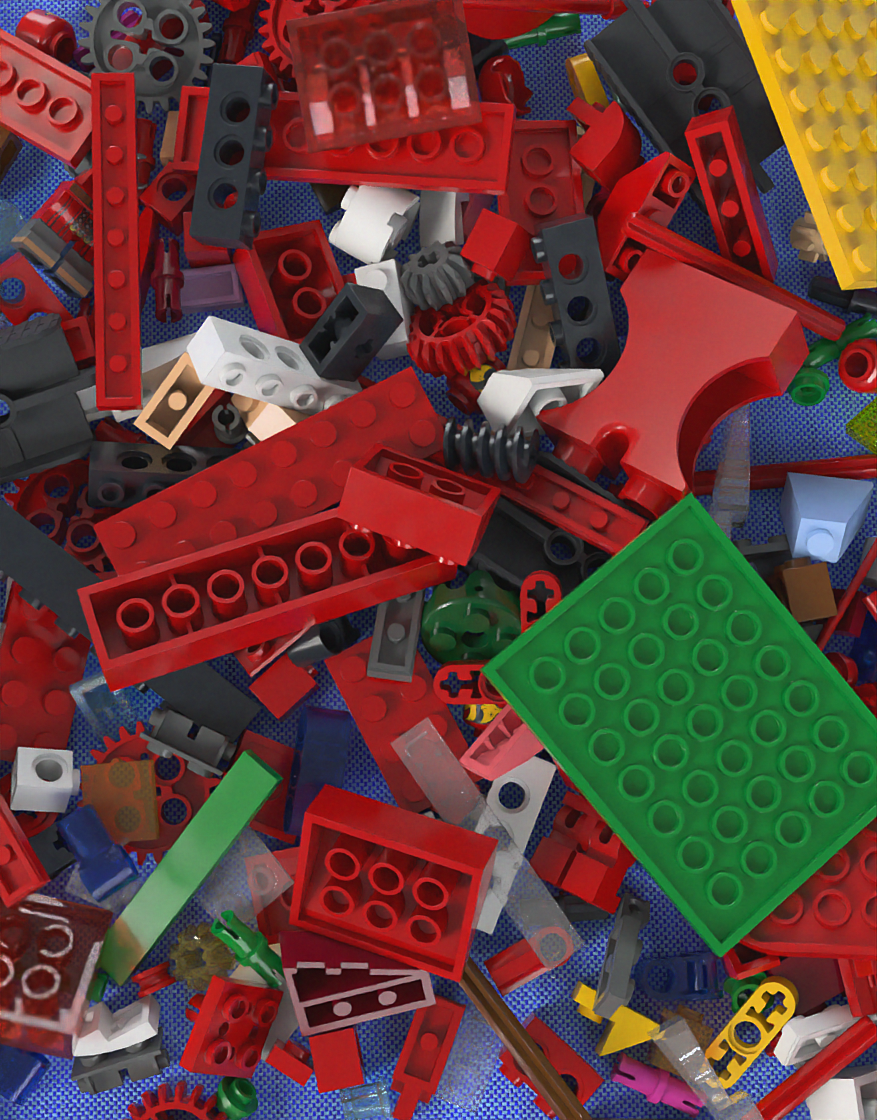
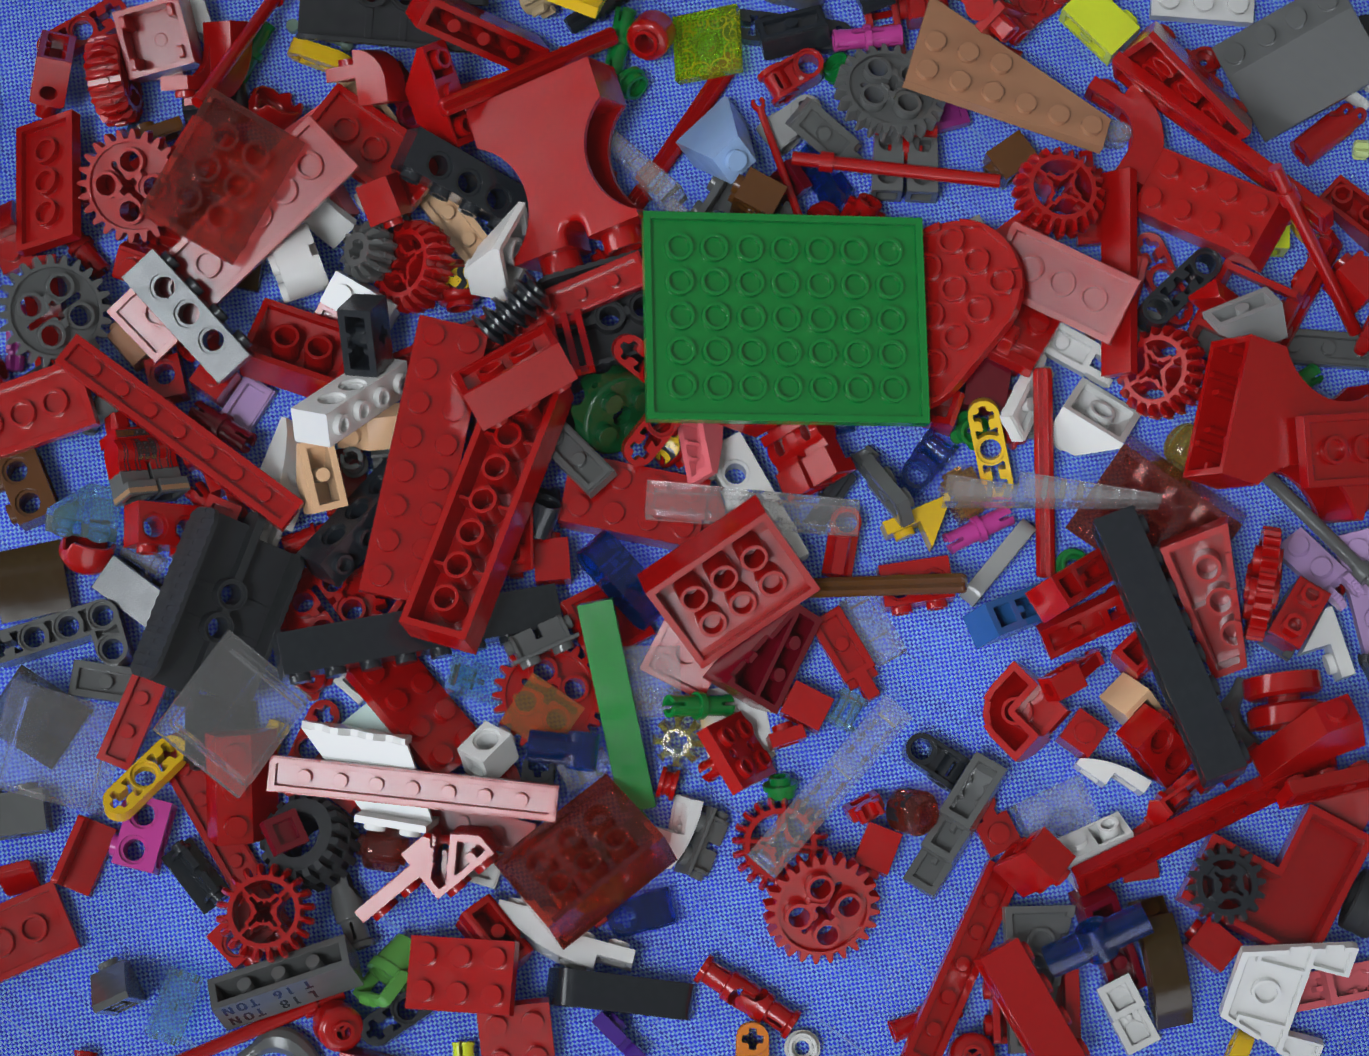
camera: 50 degrees left, 0 degrees up
none -> red tile [546,309,596,376]

